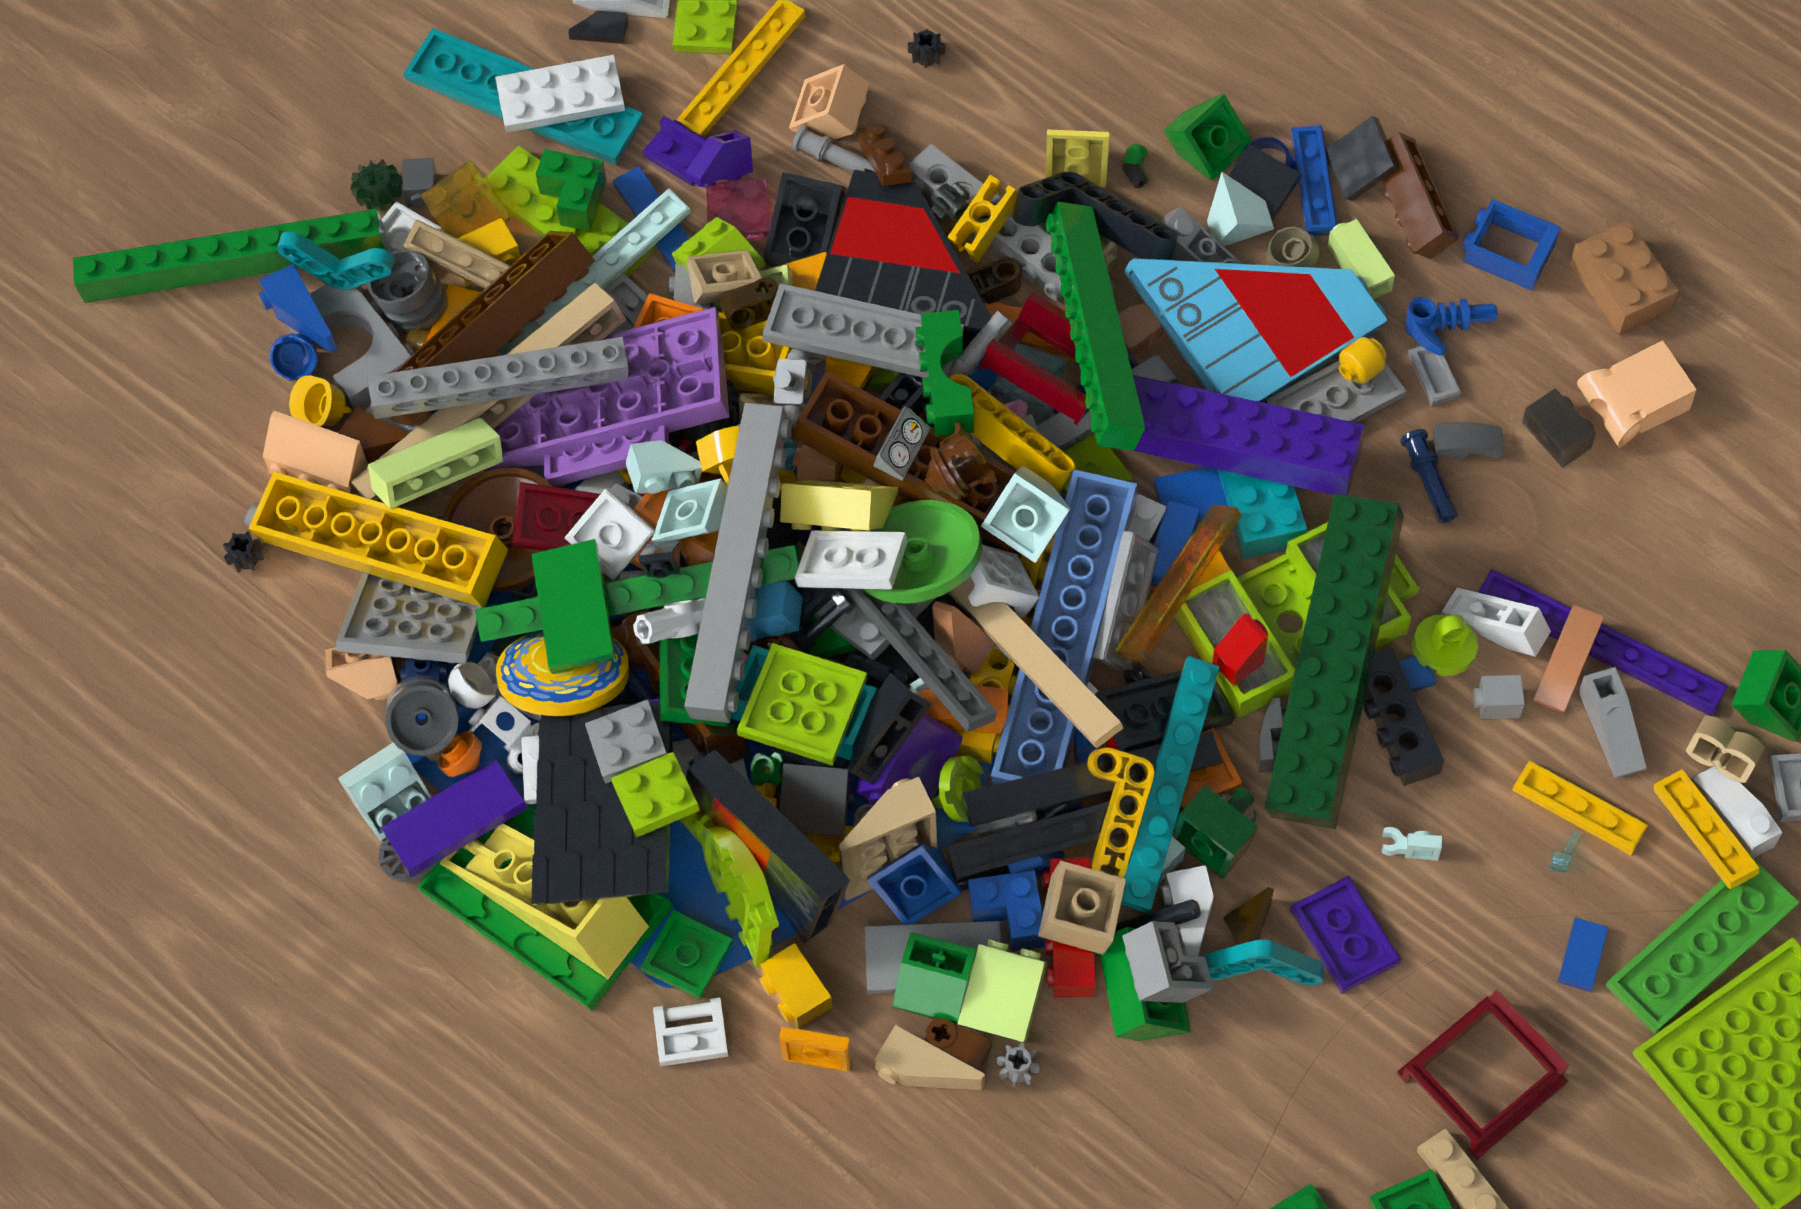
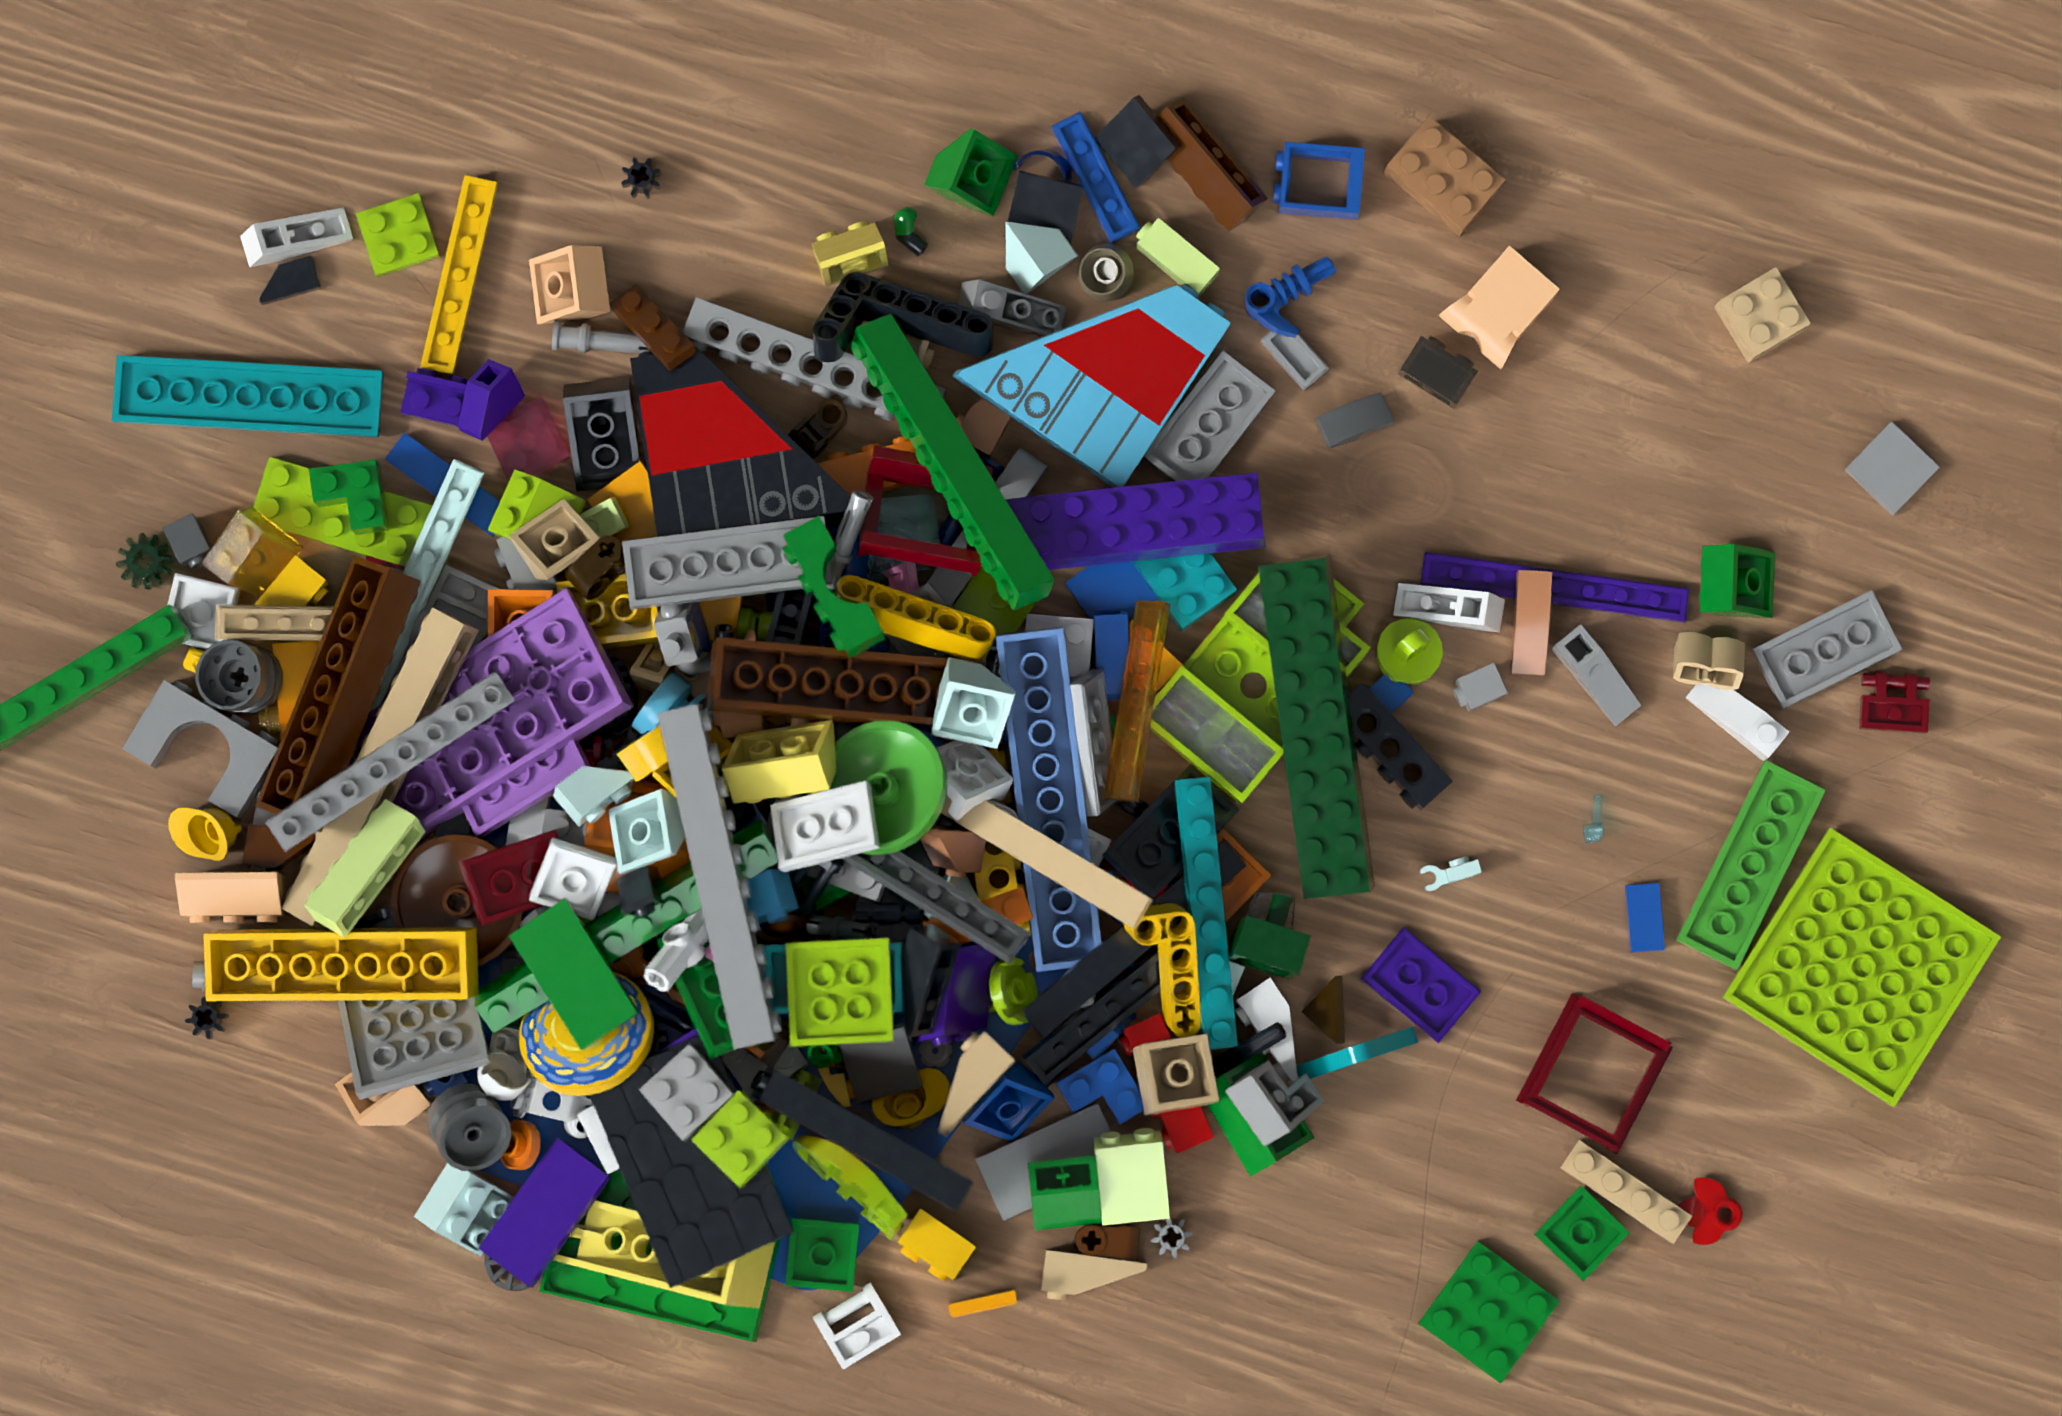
camera: 25 degrees left, 20 degrees up
blue slope [259,264,337,353] -> none
blue hair [270,333,318,381] -> none
teal beam [277,231,395,290] -> none
white plate [495,55,625,133] -> none
slope [873,406,931,481] -> none
reddish brown helmet [924,422,997,500] -> none
pearl dark grey gear [931,183,969,221] -> none
yellow piece [948,175,1017,263] -> none
red slope [1212,612,1268,686] -> none
dark grey slope [1258,697,1286,773] -> none
yellow head [1339,337,1387,384] -> none
dark blue pin [1400,429,1458,523] -> none
yellow tile [1512,760,1648,855] -> none
yellow plate [1654,769,1759,890] -> none

